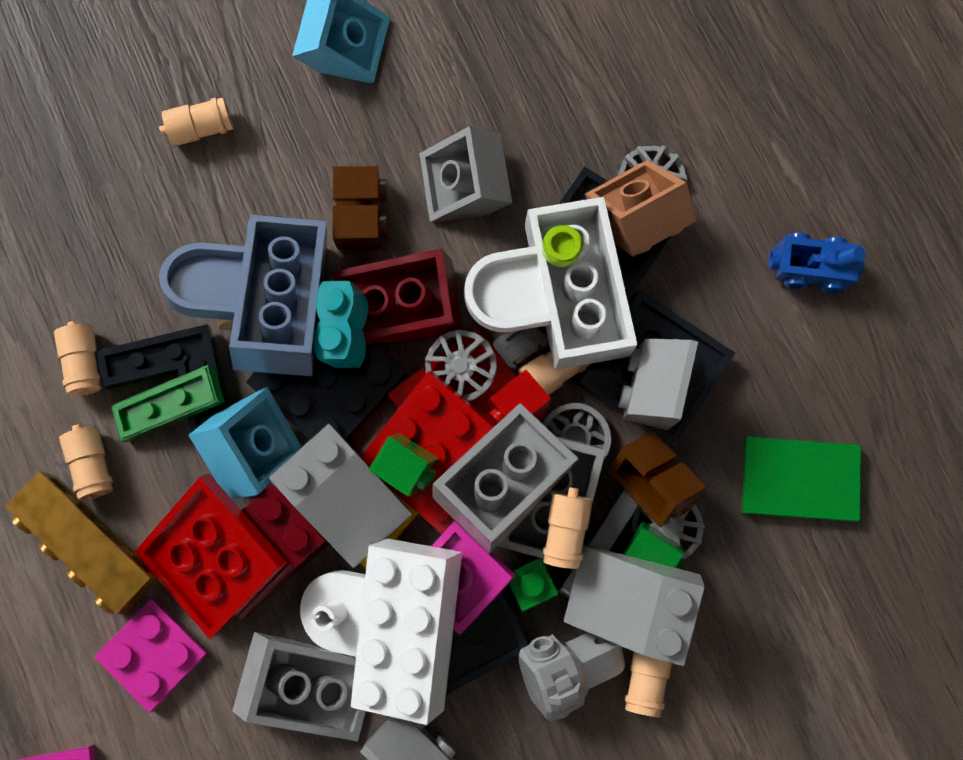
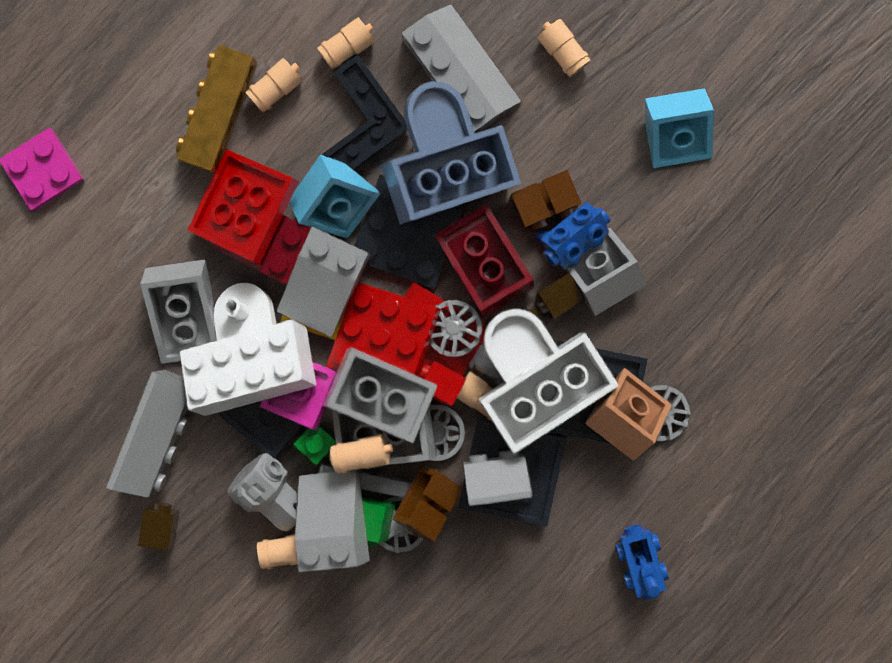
camera: 70 degrees right, 10 degrees up
dark pink plate [94,598,209,713] -> none
green tile [111,365,225,442] -> none
teal brick [314,281,368,368] -> none
green brick [369,433,439,497] -> none
lime tile [542,225,583,267] -> none
green tile [741,436,861,522] -> none
none -> light grey slope [402,5,521,134]
none -> blue brick [535,202,611,269]
none -> dark brown brick [535,273,585,318]

